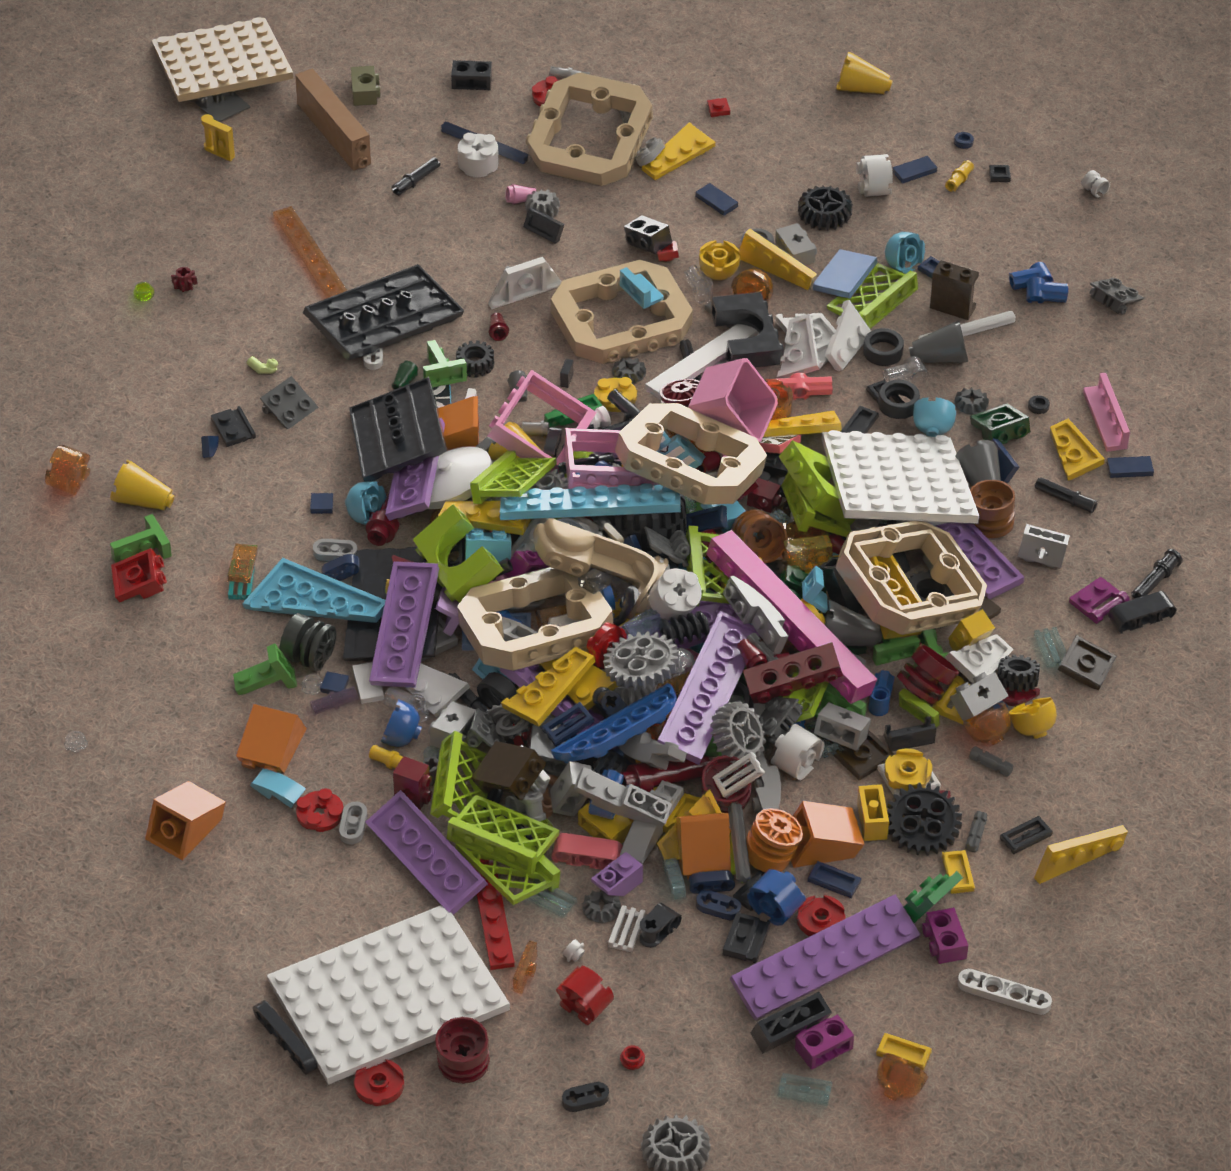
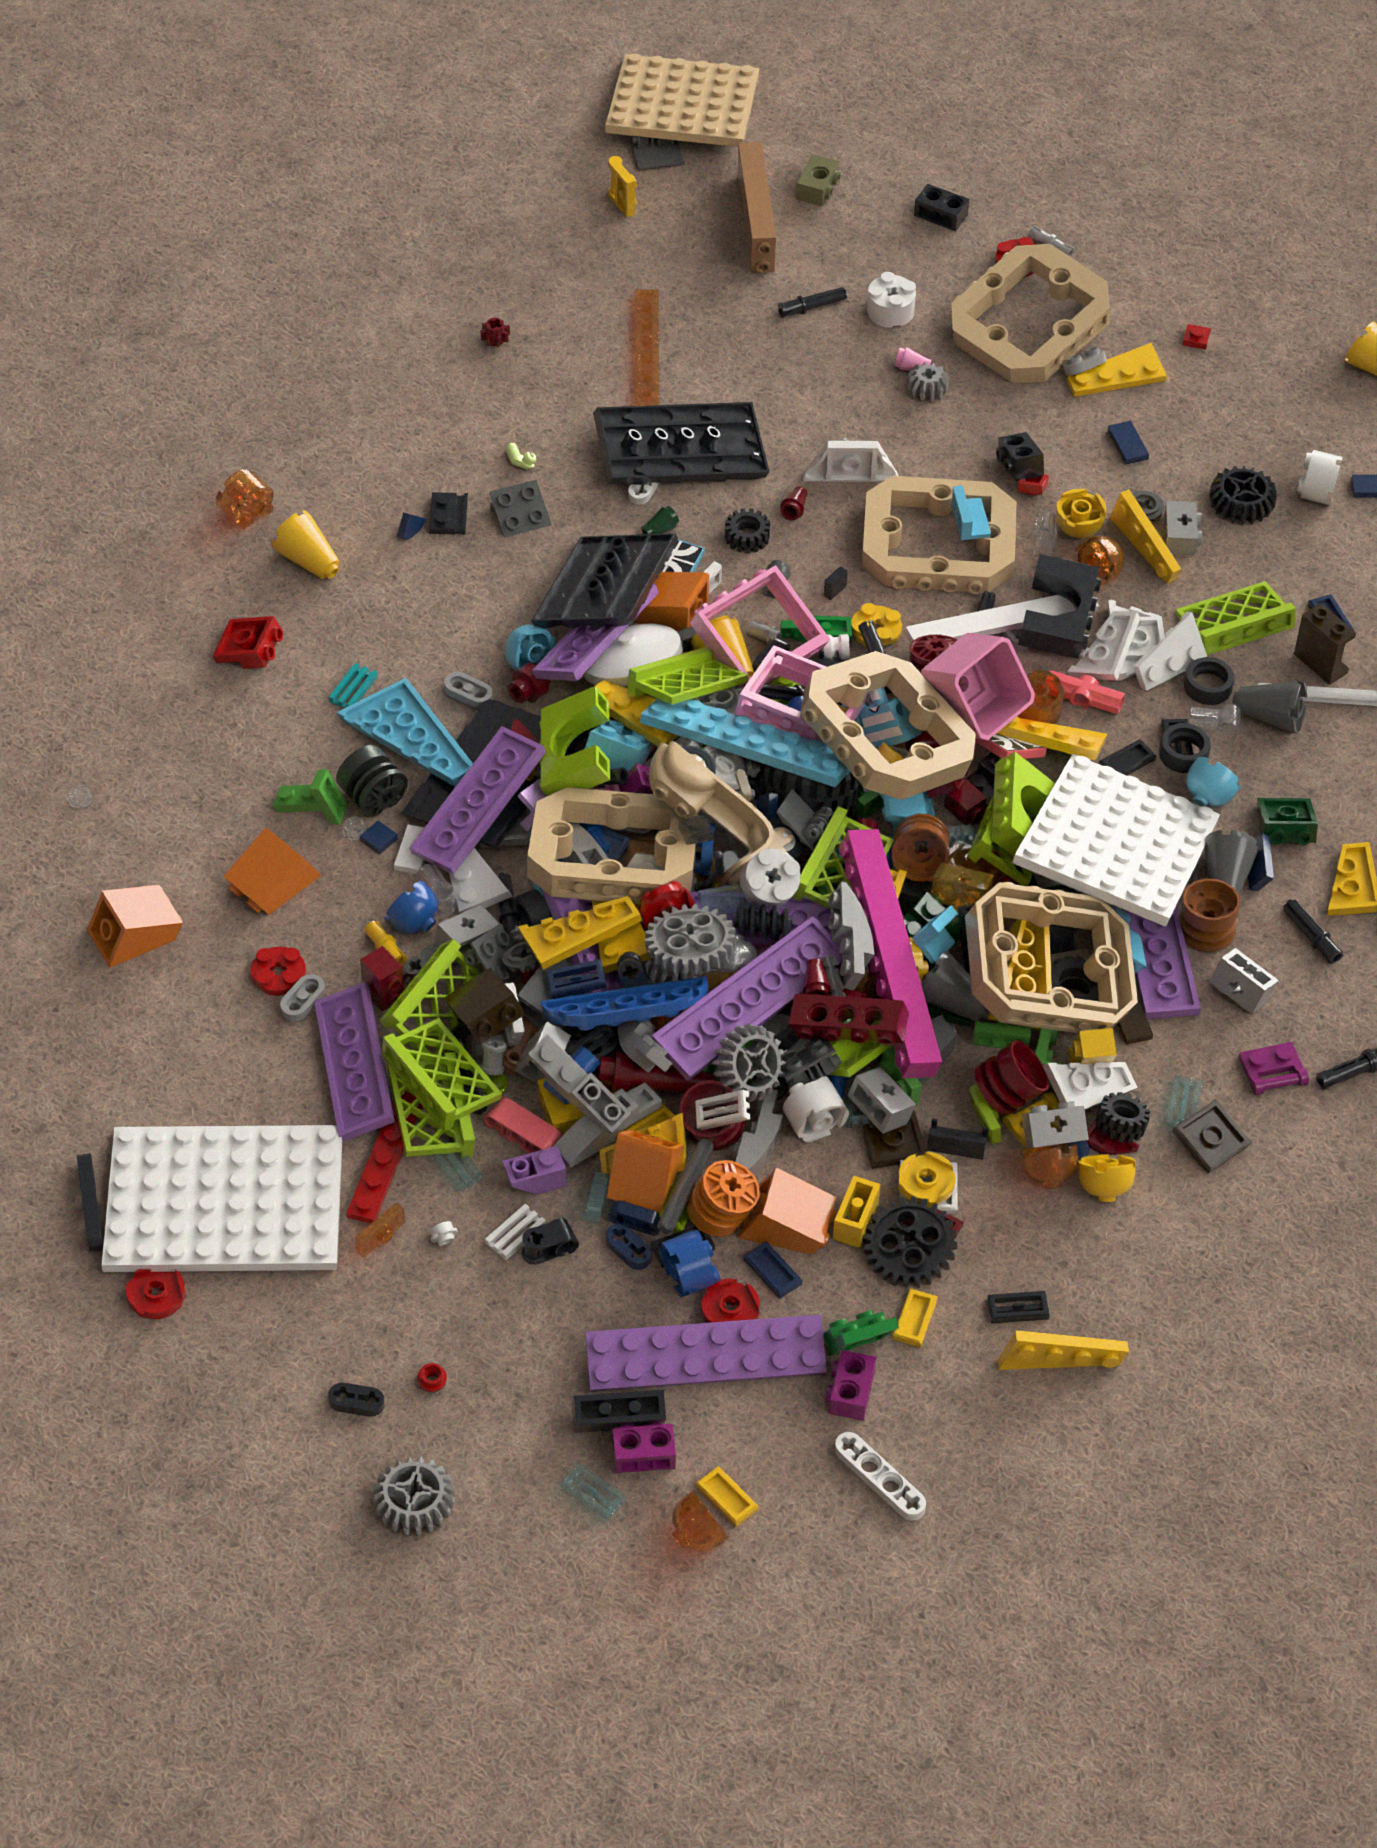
camera: 25 degrees right, 5 degrees up
bright green bracket [110,514,172,563] -> none
clear neon green plate [133,282,154,301] -> none
clear orange plate [227,543,258,583] -> none
medium azure slope [250,768,306,808] -> none
dark blue tile [310,493,334,514] -> none
clear purple pin [310,686,359,715] -> none
dark blue beam [322,554,360,581] -> none
bright green bracket [423,340,467,387] -> none
dark red wheel [435,1016,490,1084] -> none
dark blue axle [441,121,528,164] -> none
black tile [523,208,565,244] -> none
red brick [556,965,614,1025] -> none
dark grey gear [582,890,621,923] -> none
dark grey gear [612,356,646,383] -> none
dark blue tile [686,505,727,533] -> none
black plate [722,912,771,964] -> none
medium blue tile [812,249,877,298] -> none
blue piece [868,670,895,716] -> none
medium azure cylinder [885,232,925,273] -> none
dark grey gear [954,387,989,414] -> none
dark grey axle [965,811,988,852] -> none
dark grey axle [969,746,1014,776] -> none
black tile [1028,395,1050,414] -> none
black beam [1108,591,1177,634] -> none

